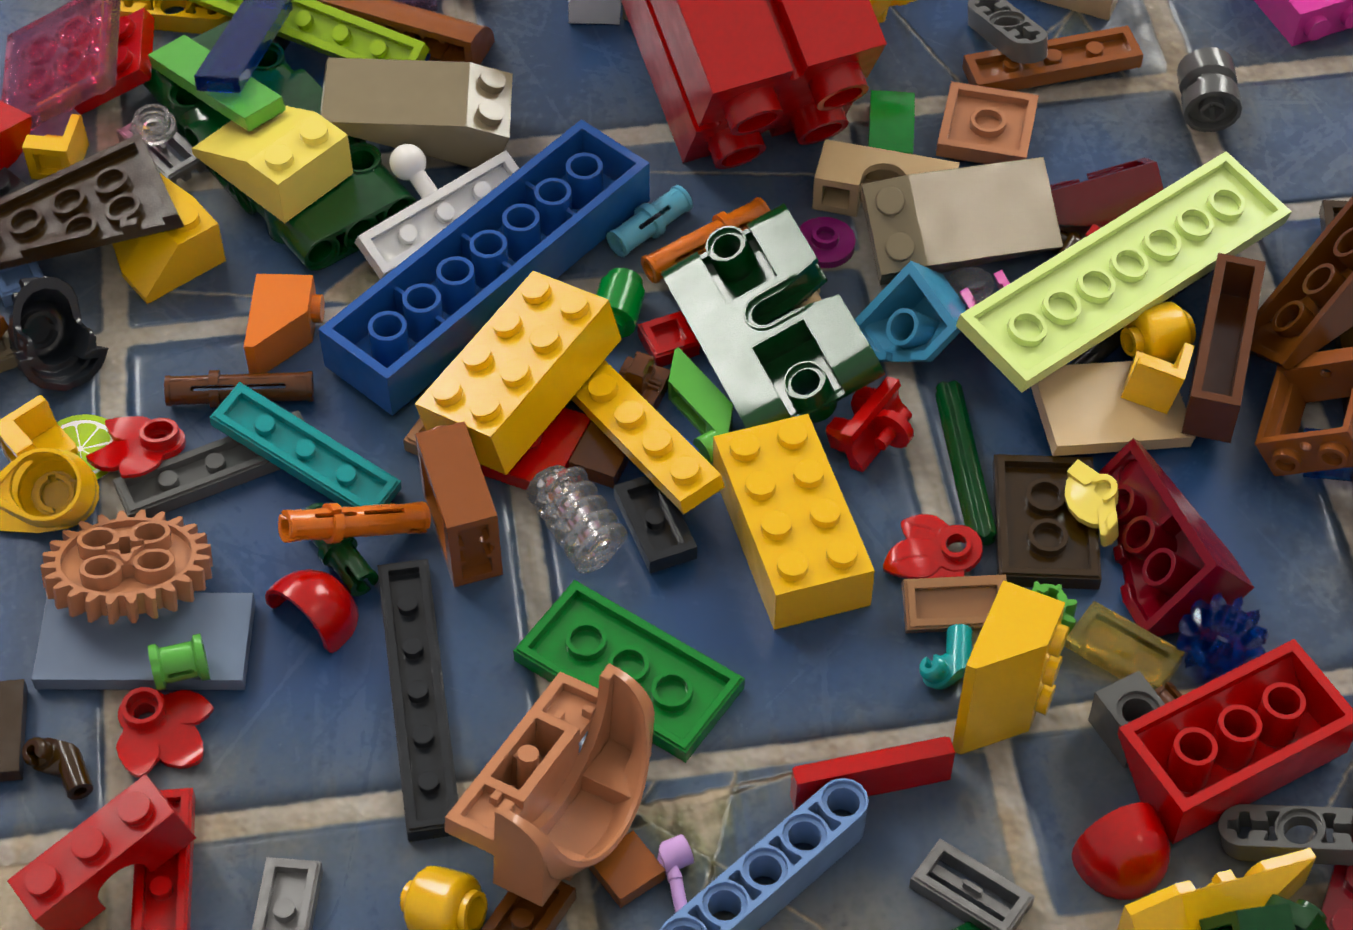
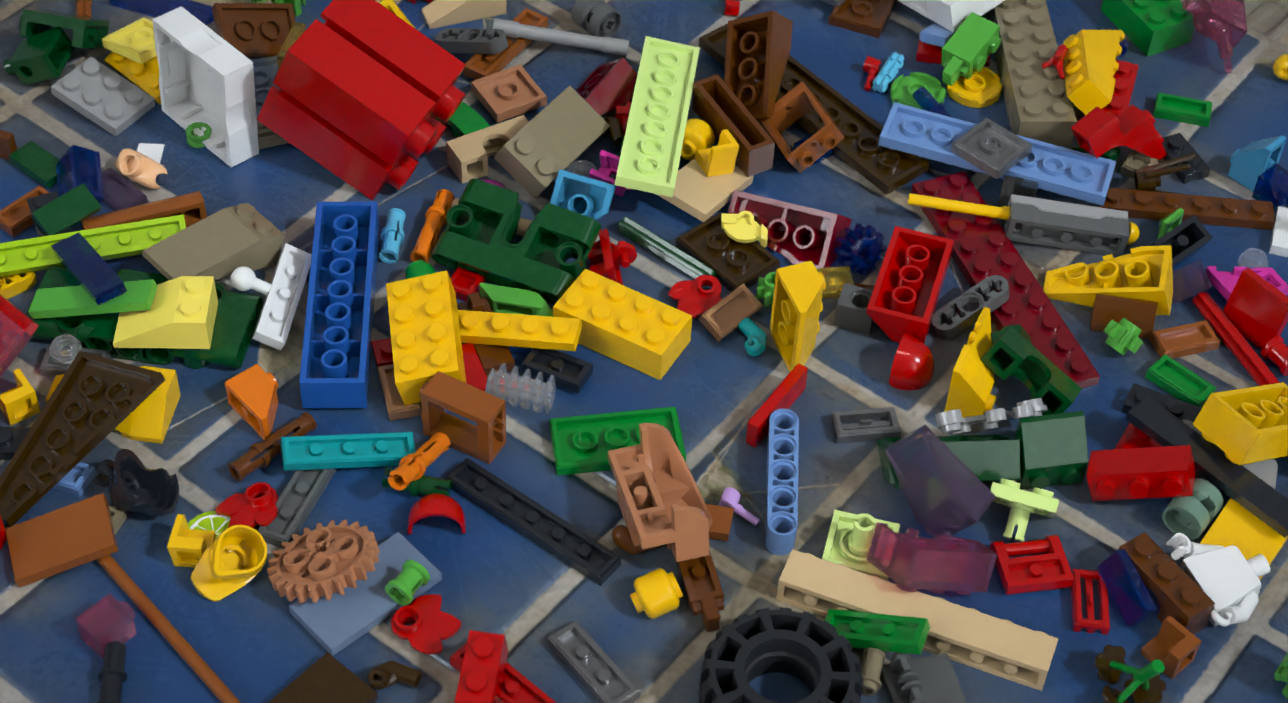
camera: 45 degrees left, 5 degrees down
none -> light grey piece [492,18,629,57]

